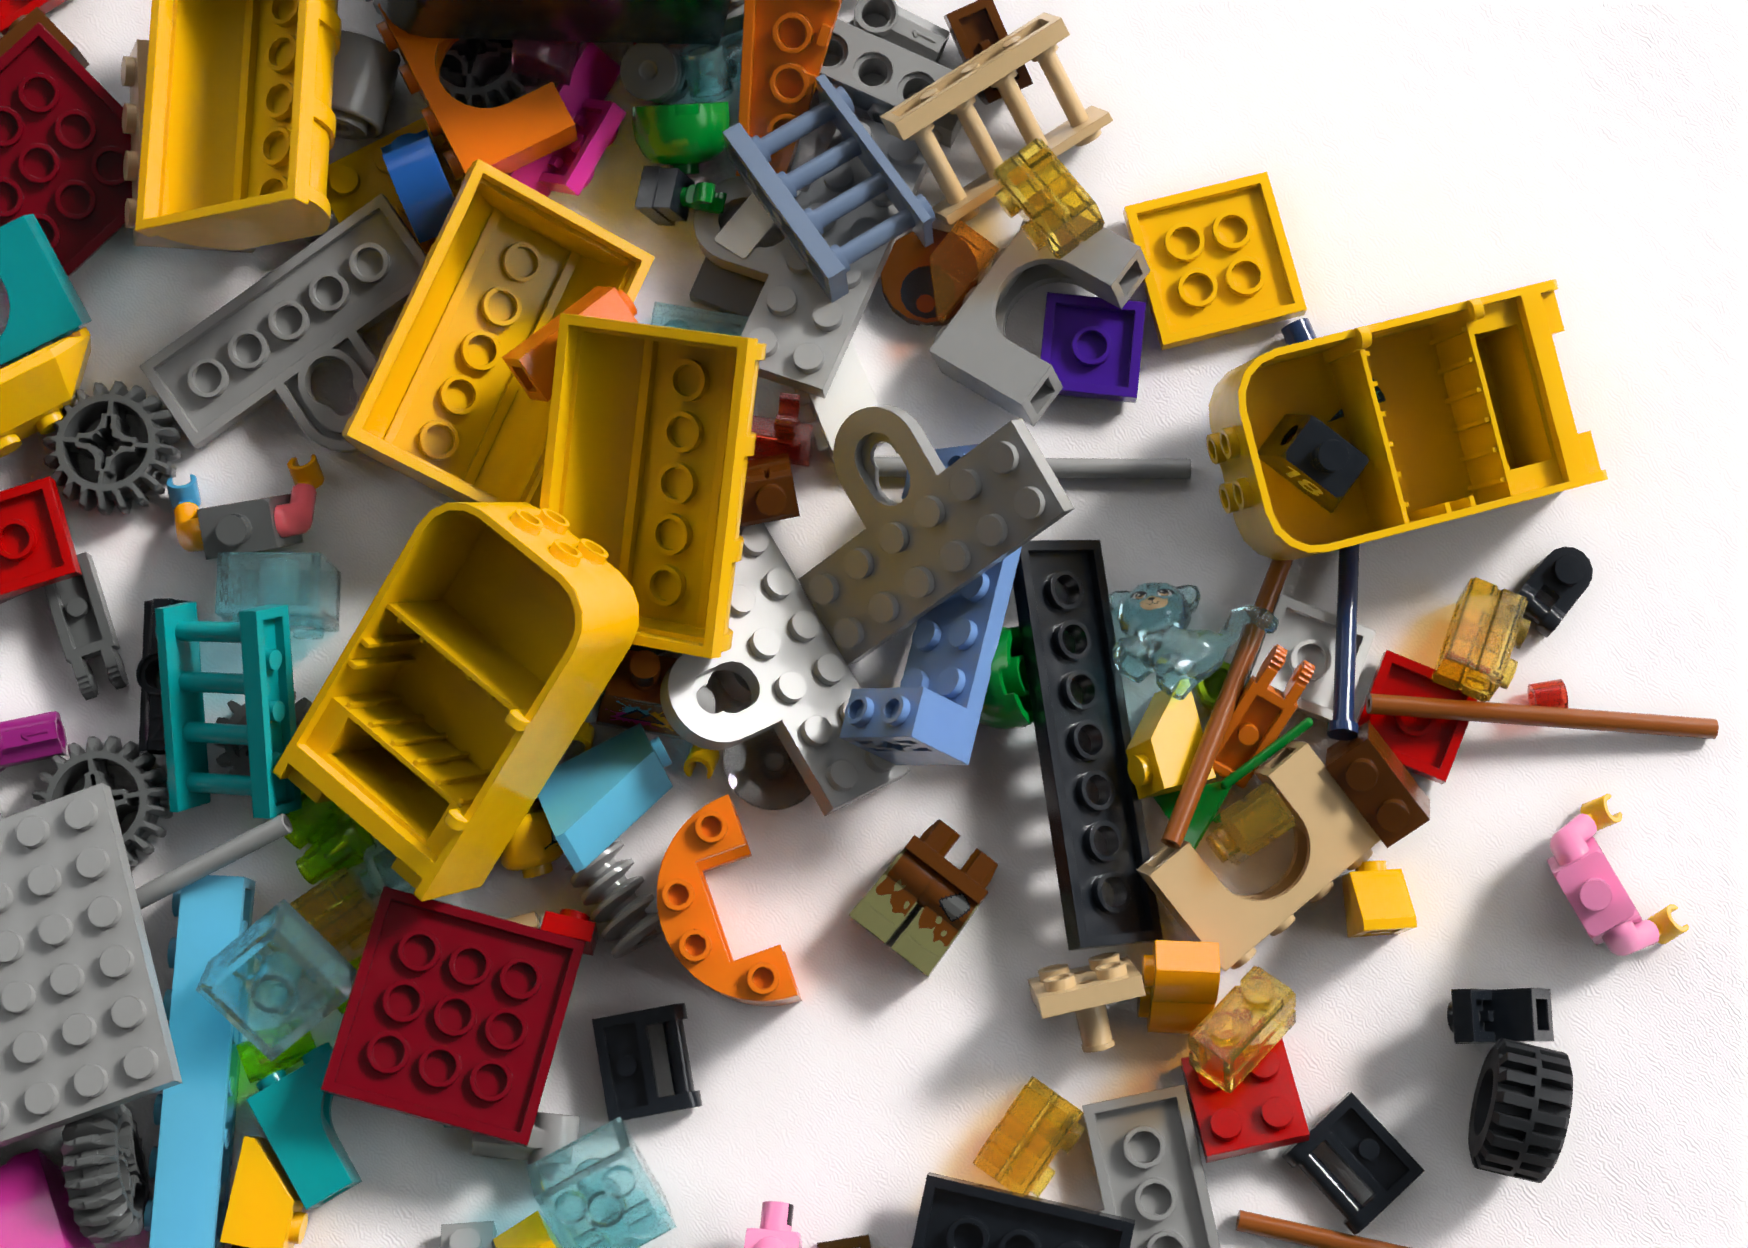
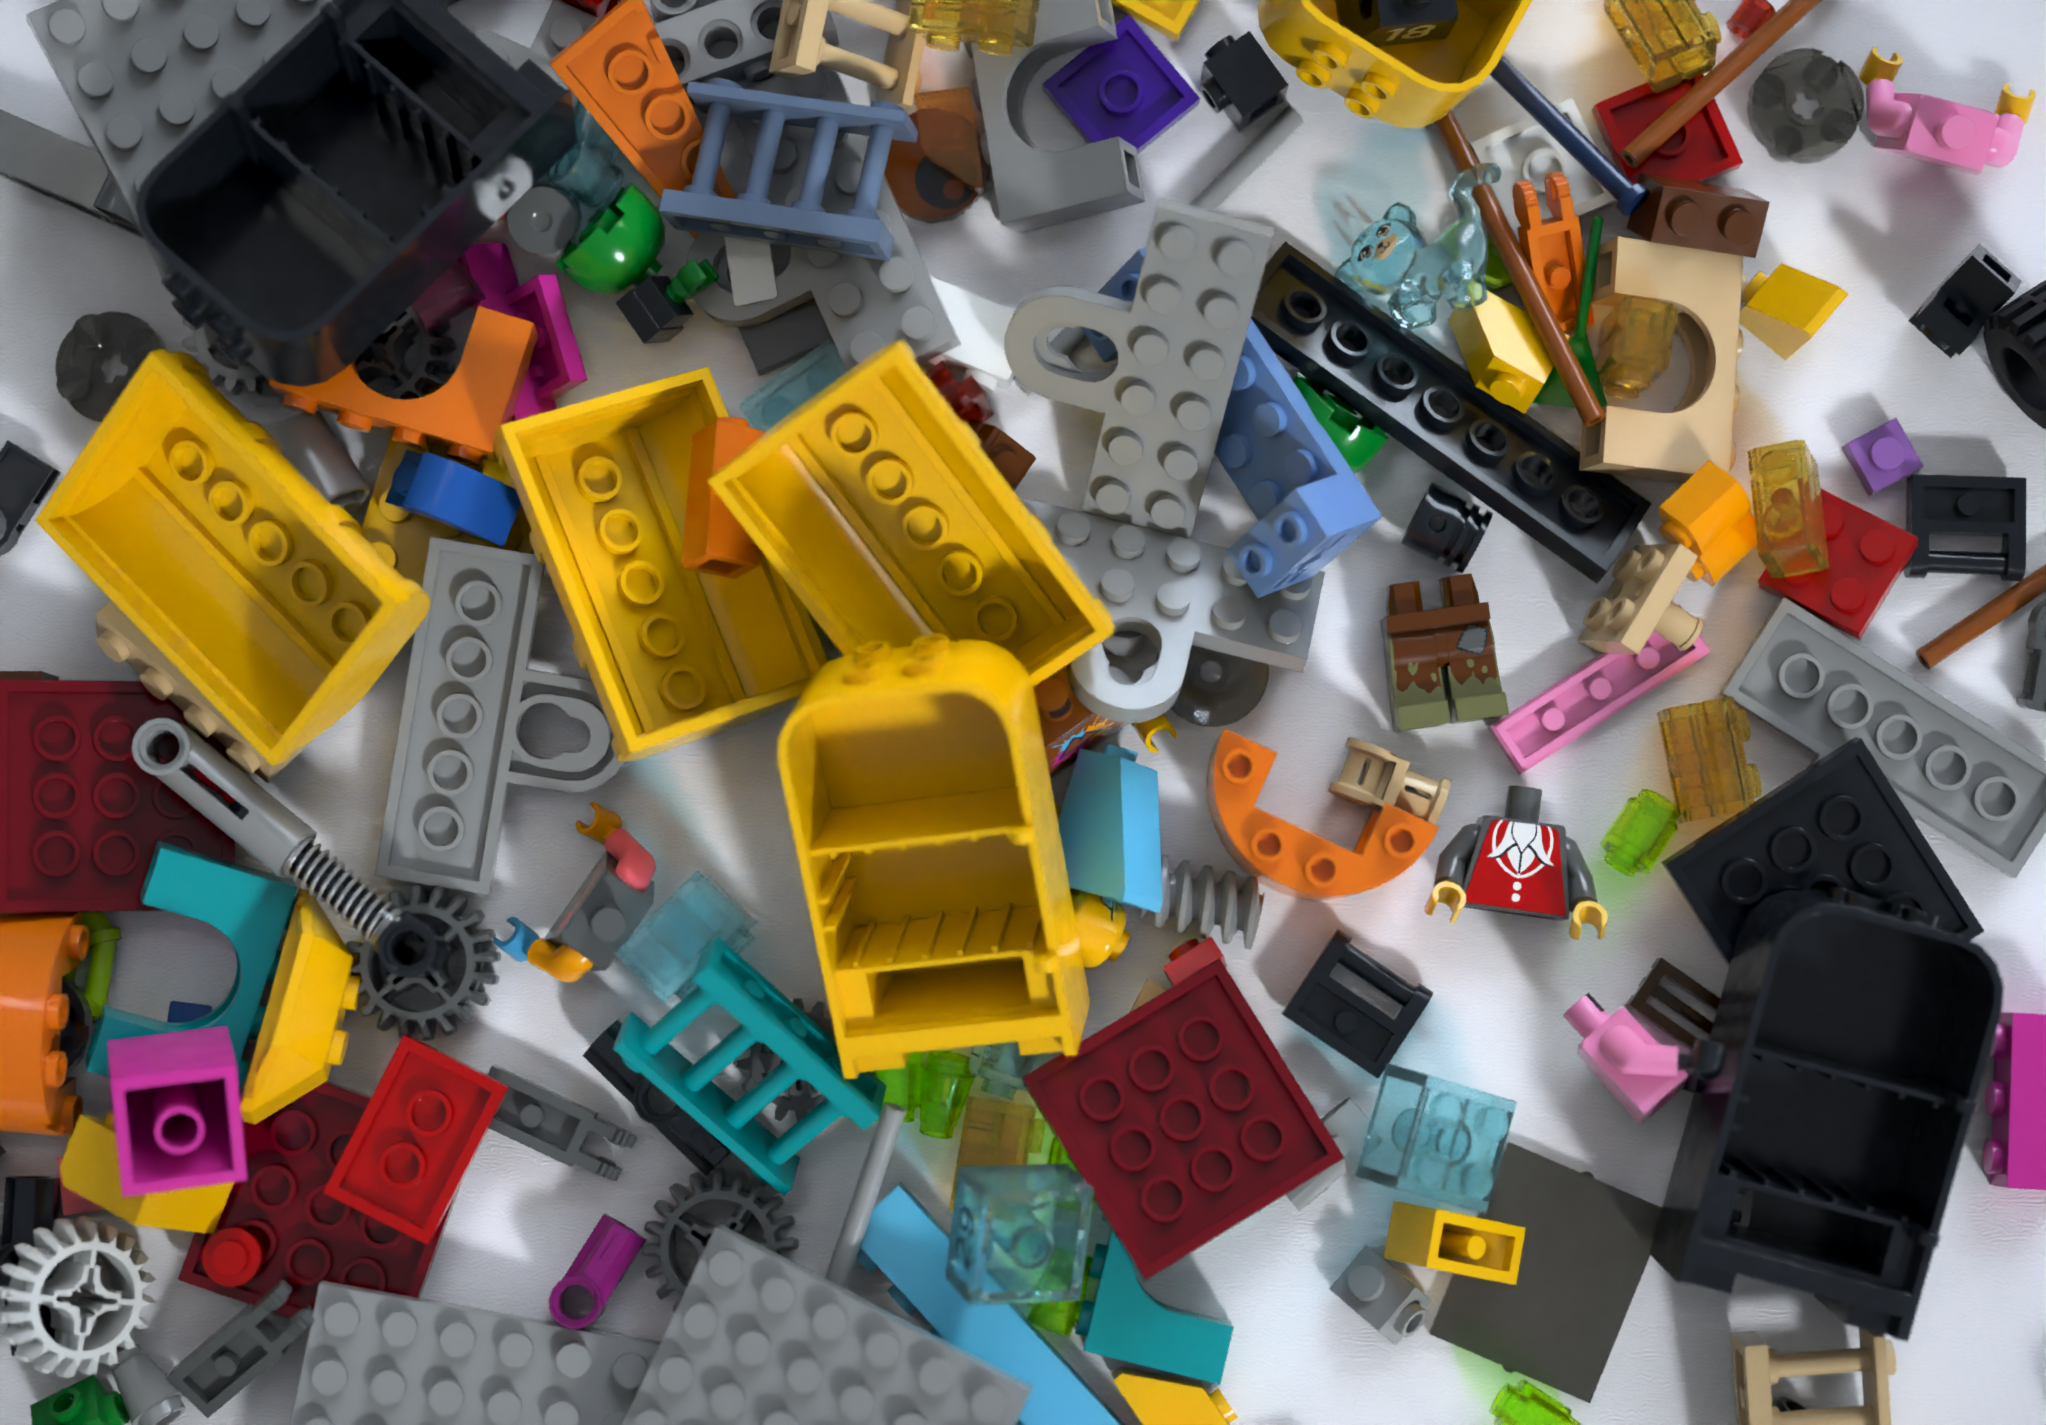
camera: 45 degrees left, 5 degrees up
none -> piece [132,718,447,978]
none -> black brick [1199,31,1288,132]
none -> tan connector [1328,737,1452,825]
none -> black piece [1401,482,1493,574]
none -> torso [1424,786,1608,940]
none -> bright pink tile [1488,604,1711,775]
none -> clear neon green brick [1600,789,1681,877]
none -> clear smoke plate [1747,48,1864,163]
none -> medium lavender plate [1841,418,1924,496]

